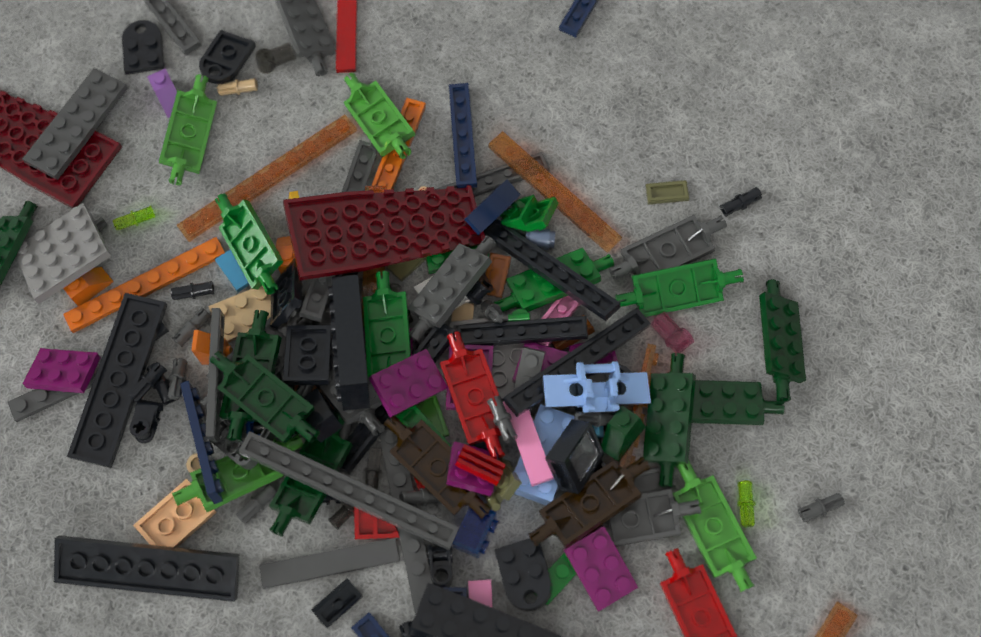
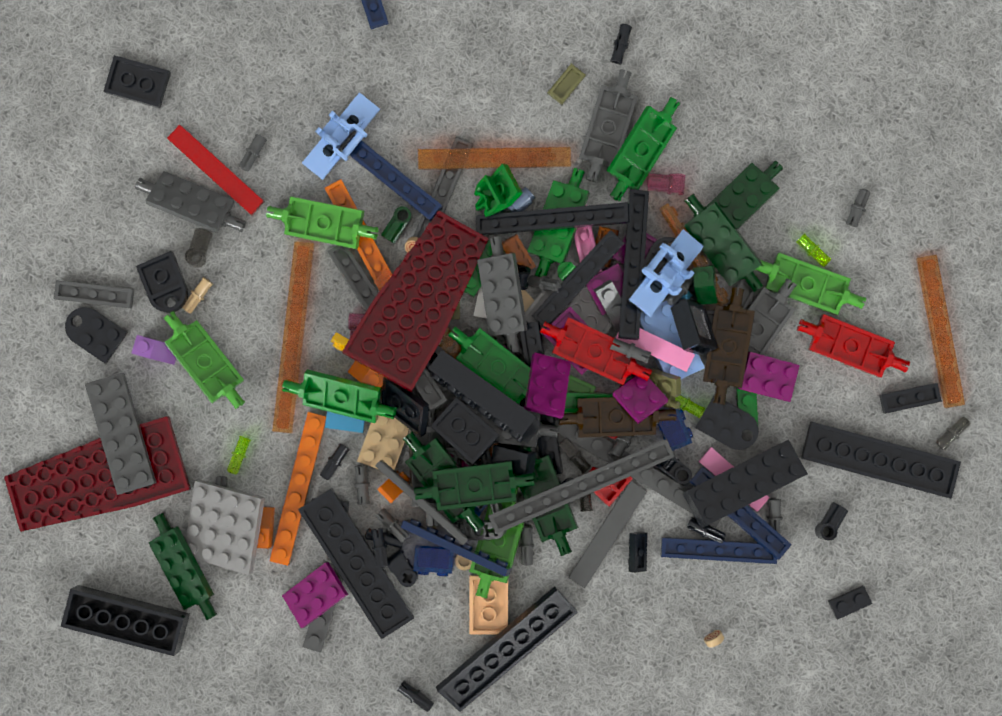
camera: 50 degrees left, 20 degrees up
red tile [455,444,506,486] -> none
dark blue slope [464,179,521,235] -> none
dark green plate [759,279,806,403] -> none
none -> dark grey axle [239,134,267,172]
none -> light blue piece [302,92,380,180]
none -> dark green piece [381,206,413,244]
none -> black axle [397,681,434,712]
none -> clear blue brick [413,545,454,576]
none -> clear neon green axle [675,395,705,418]

